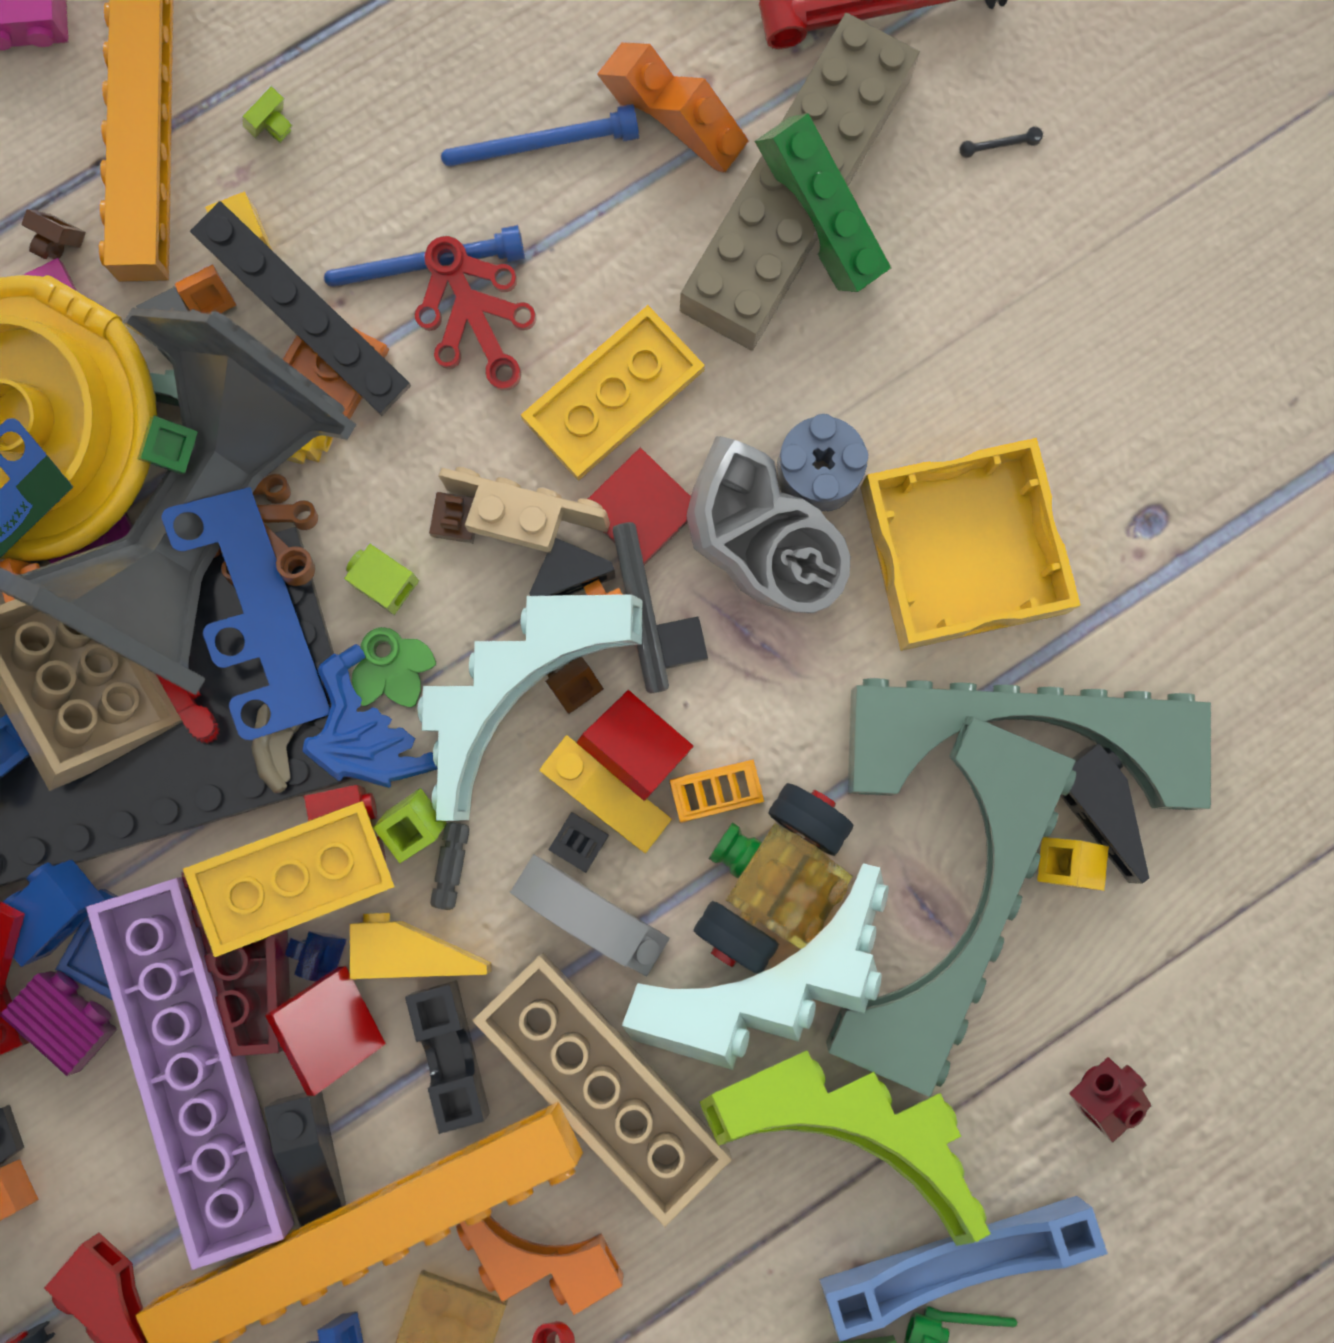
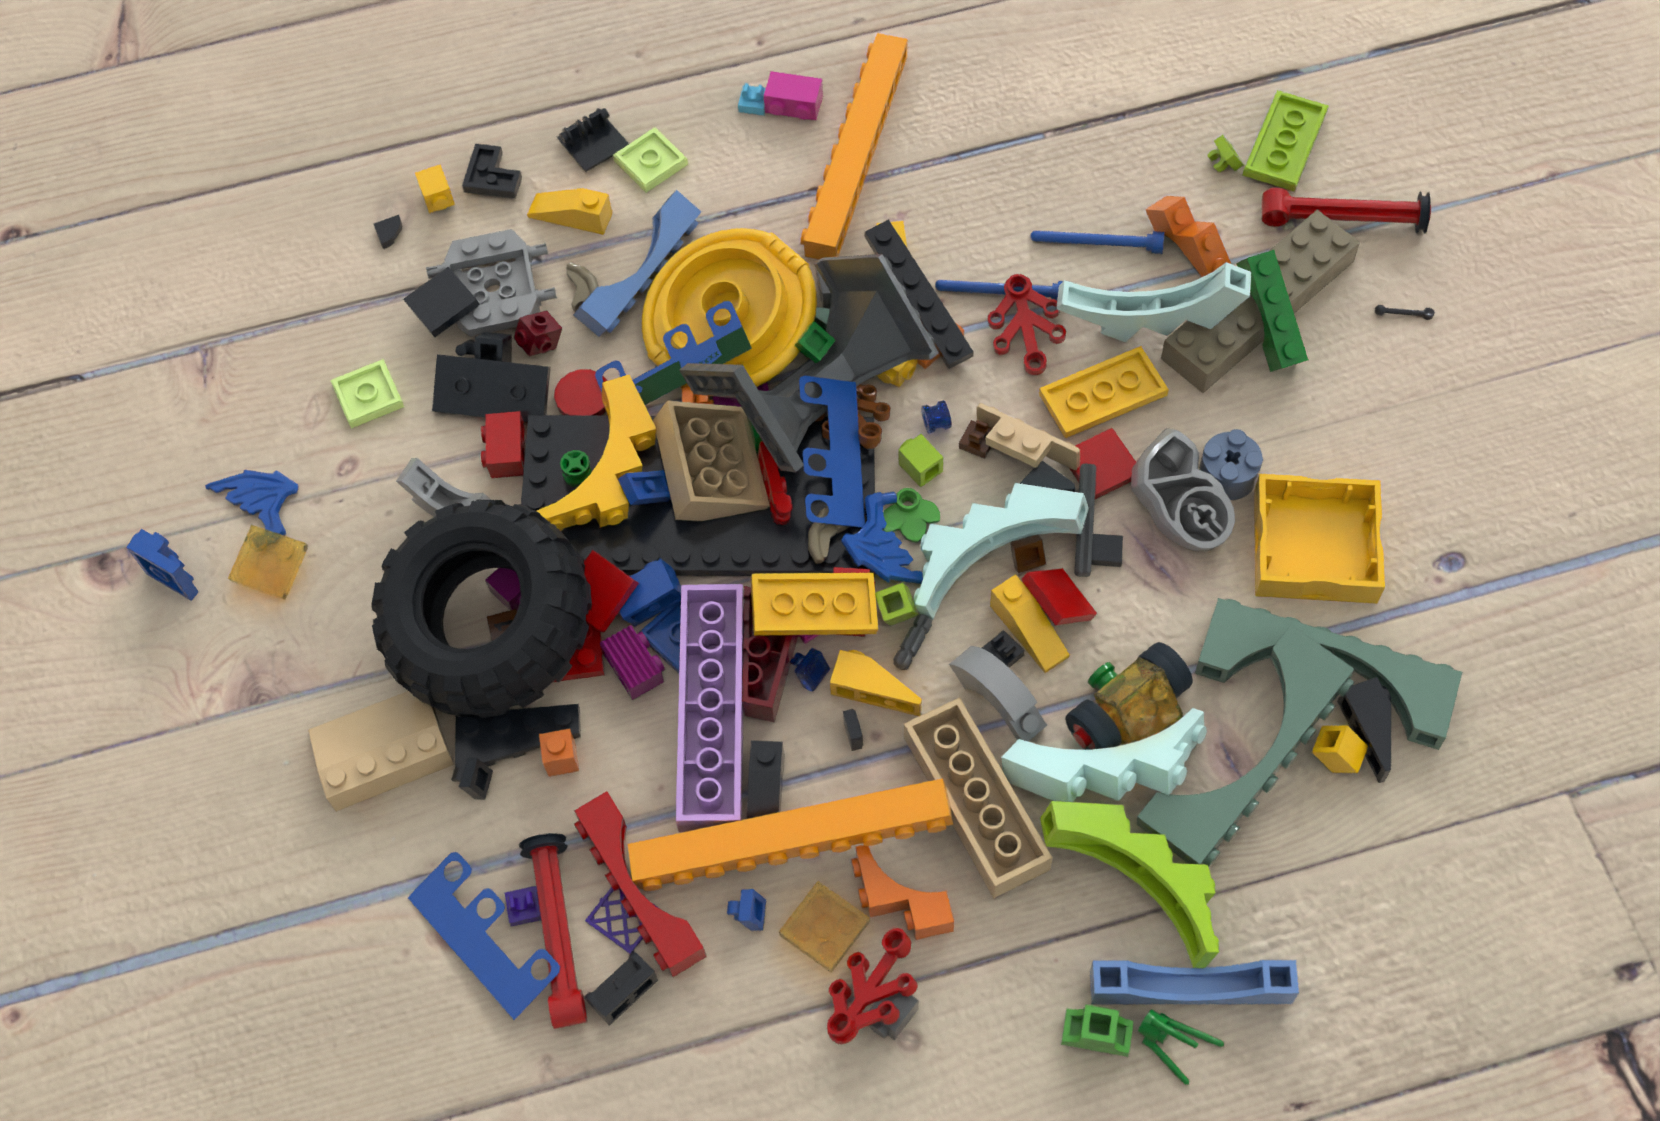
camera: 25 degrees right, 20 degrees down
reddish brown tile [21,209,86,260] -> none
lime tile [242,86,292,143] -> none
tile [265,966,386,1096] -> none
black arch [405,980,490,1134] -> none
light orange slope [669,759,765,824] -> none
dark red brick [1069,1057,1152,1143] -> none
none -> black tile [843,709,863,751]
none -> clear blue wheel [921,400,952,434]
none -> light aqua arch [1057,262,1251,342]

